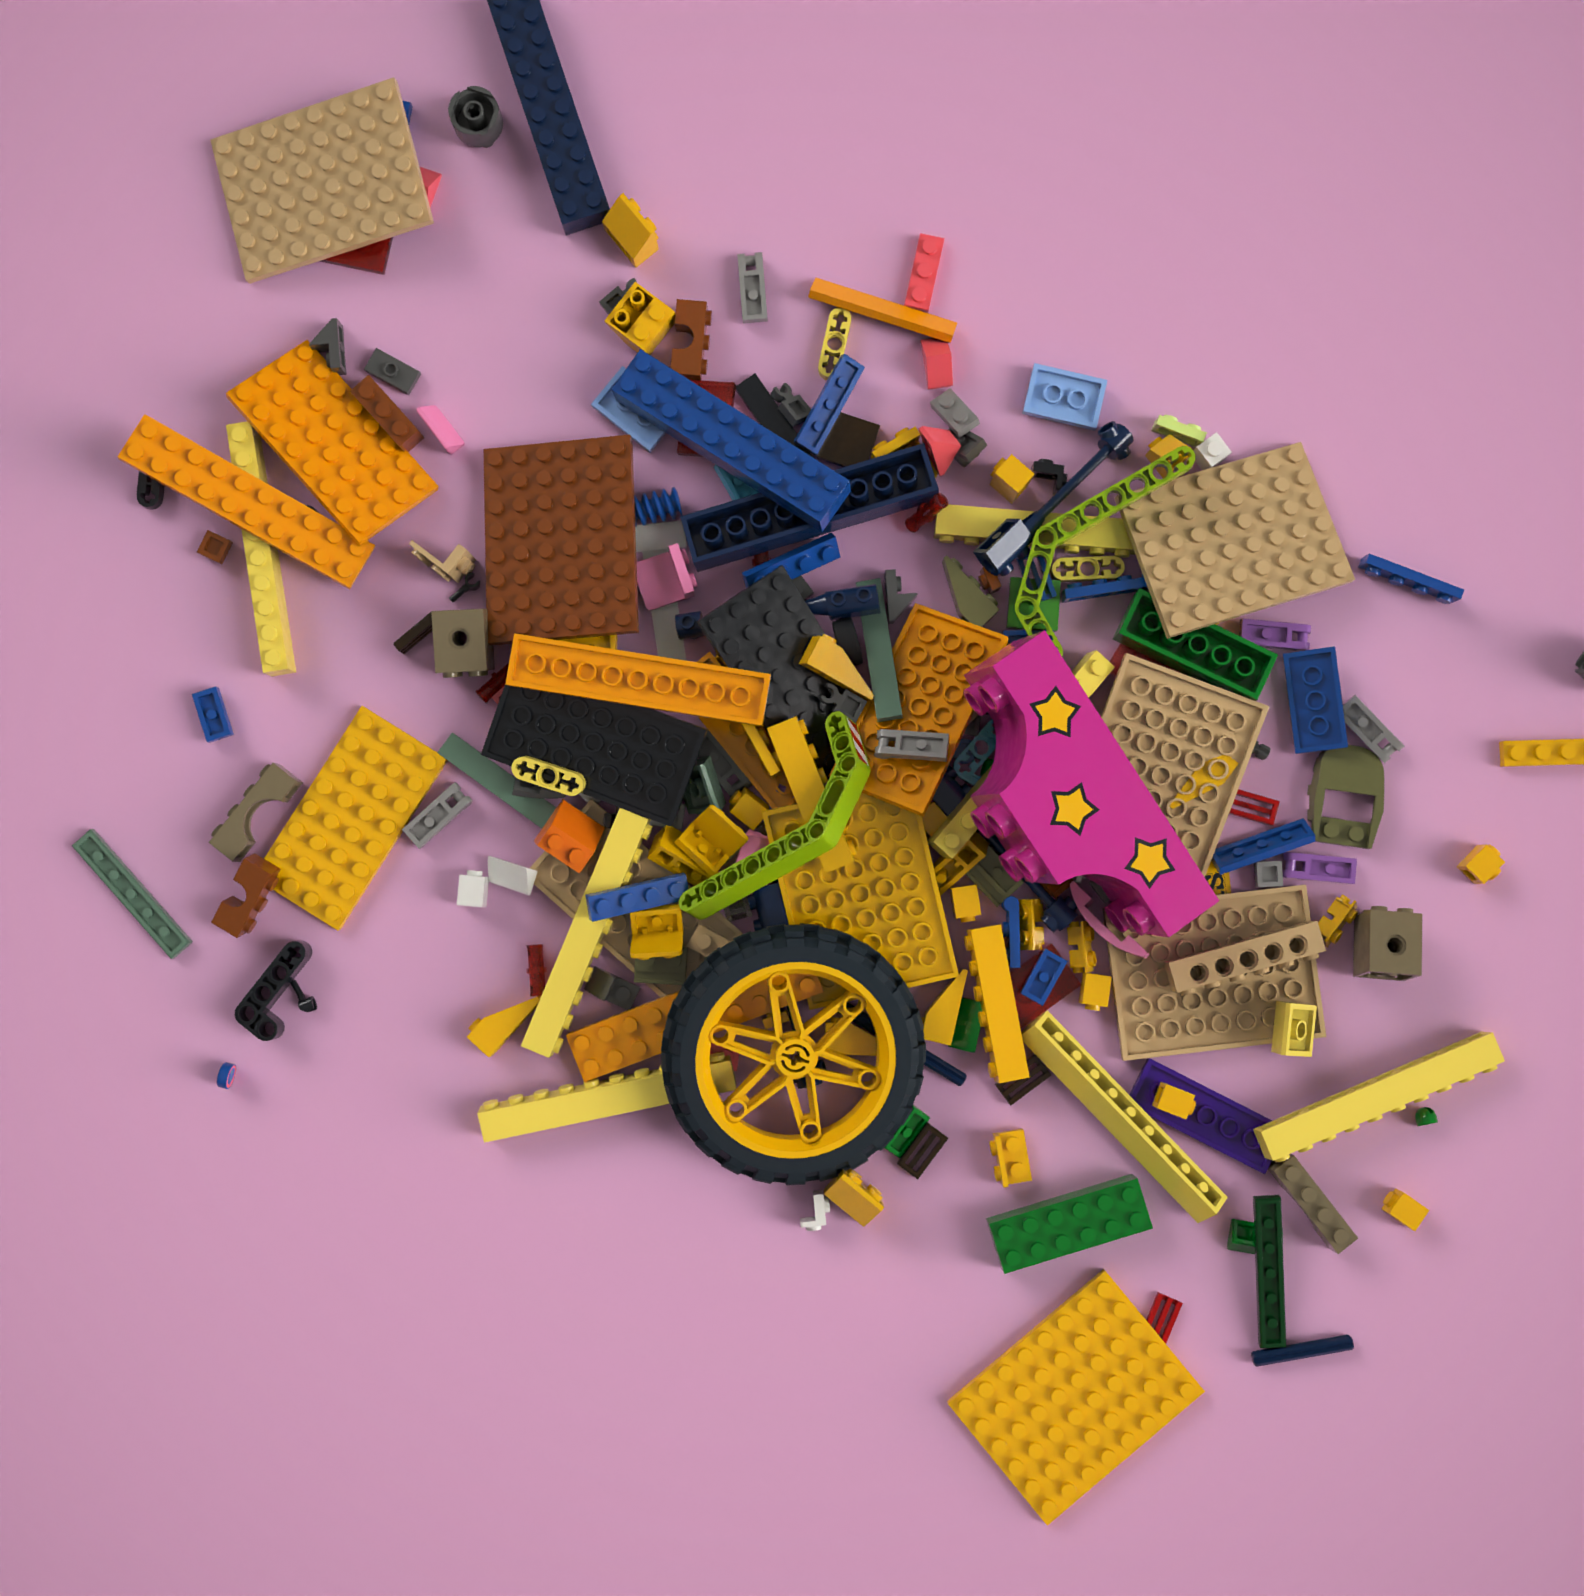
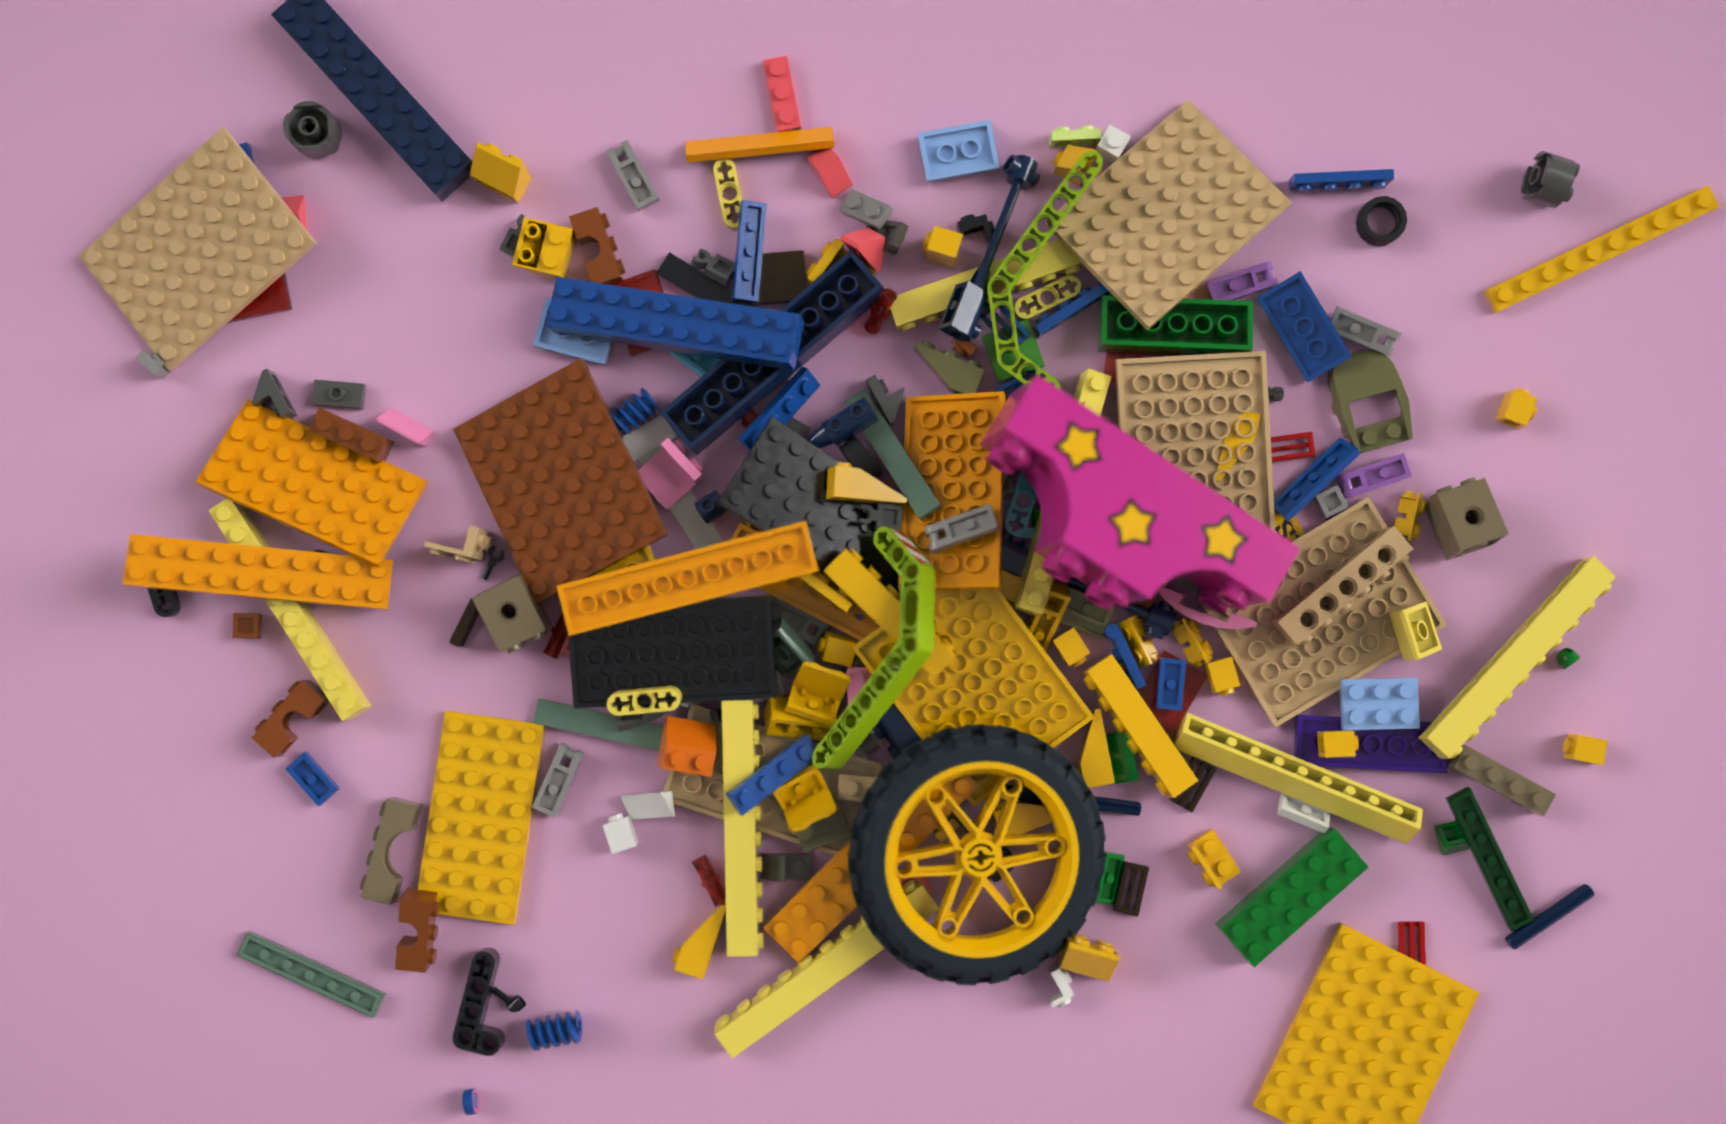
camera: 20 degrees left, 0 degrees up
none -> light grey plate [136,350,170,379]
none -> dark orange arch [252,680,330,758]
none -> blue piece [526,1010,583,1051]
none -> white plate [1277,793,1330,833]
none -> light blue plate [1339,678,1420,730]
none -> black tyre [1356,196,1407,246]

